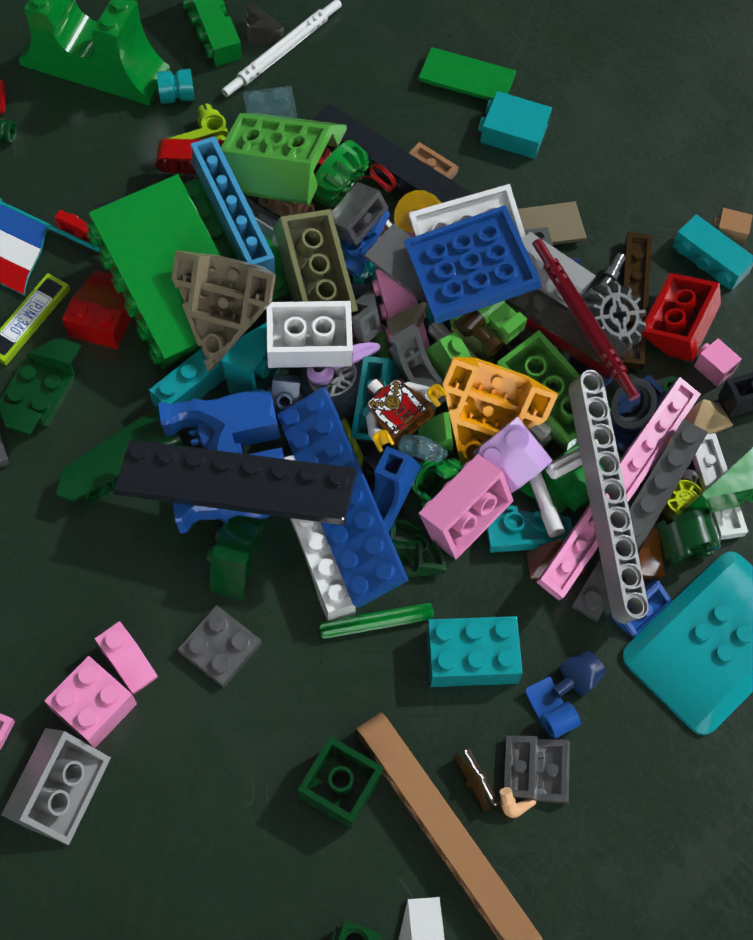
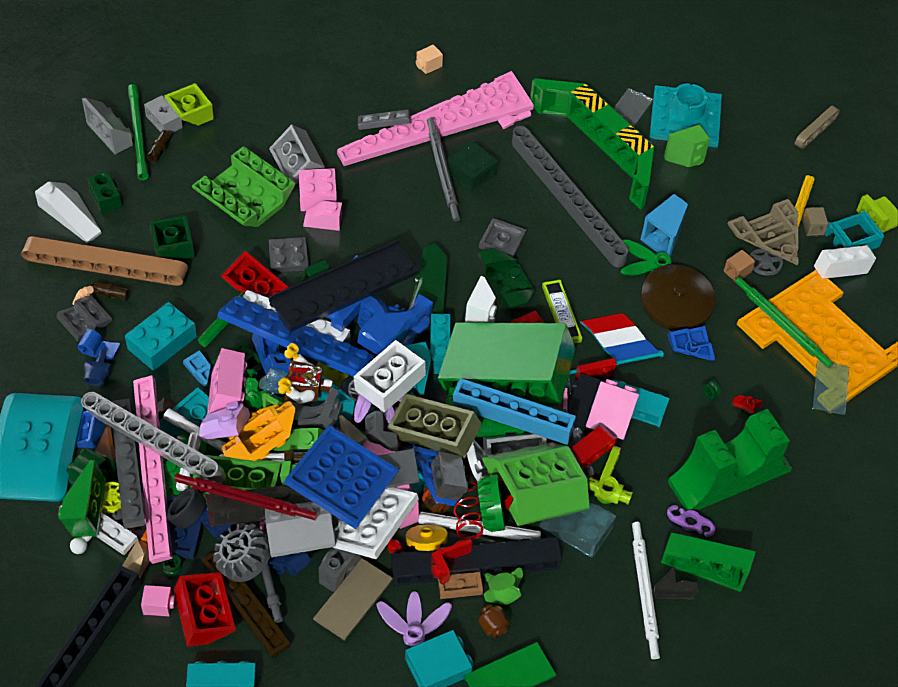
camera: 135 degrees right, 10 degrees down
teal wheel [157,69,195,104] -> none
dark tan wedge [172,250,276,371] -> none
none -> dark azure slope [183,350,211,387]
none -> bright green slope [192,146,295,227]
none -> red wedge [221,251,289,298]
none -> lavender plant [377,591,452,647]
none -> red bracket [431,539,472,584]
none -> white slope [465,276,497,323]
none -> reddish brown head [478,604,510,639]
none -> bright green piece [484,567,523,605]
none -> bright pink brick [586,379,640,440]
none -> teal brick [613,380,670,427]
none -> medium lavender piece [667,505,715,537]

